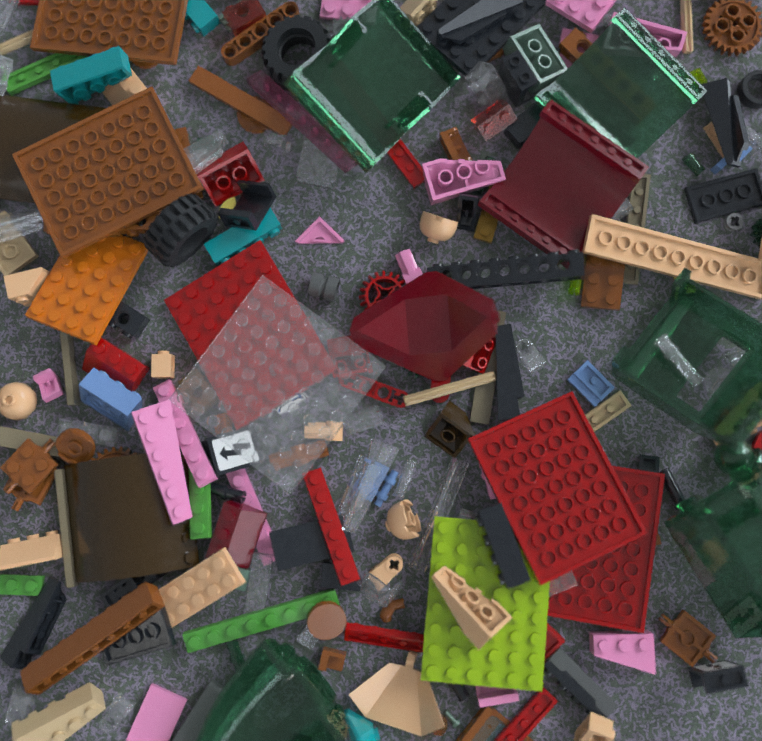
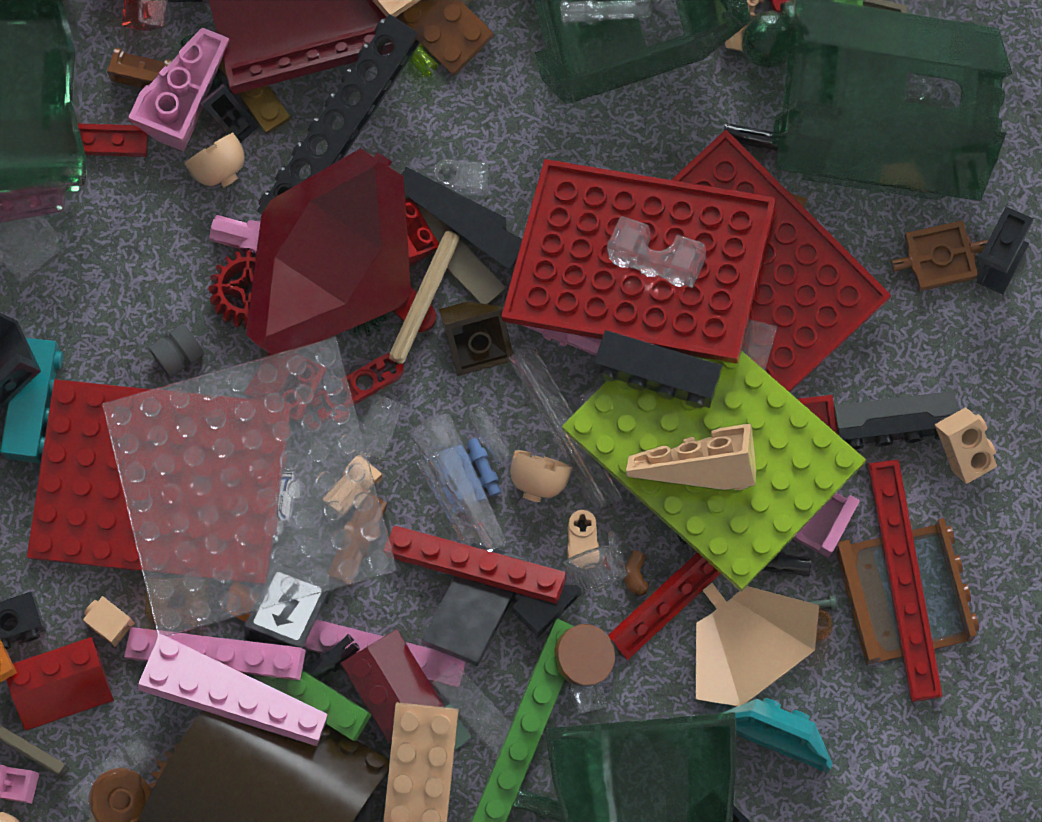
camera: 55 degrees left, 10 degrees down
medium blue slope [79,368,142,431] -> none
bright pink tile [295,216,344,244] -> none
dark orange panel [318,646,347,672] -> none
medium blue plate [567,360,615,407] -> none
tan tile [585,390,632,432] -> none
bright pink wedge [589,630,656,675] -> none
black plate [638,454,660,473] -> none
none -> clear arch [607,216,706,288]

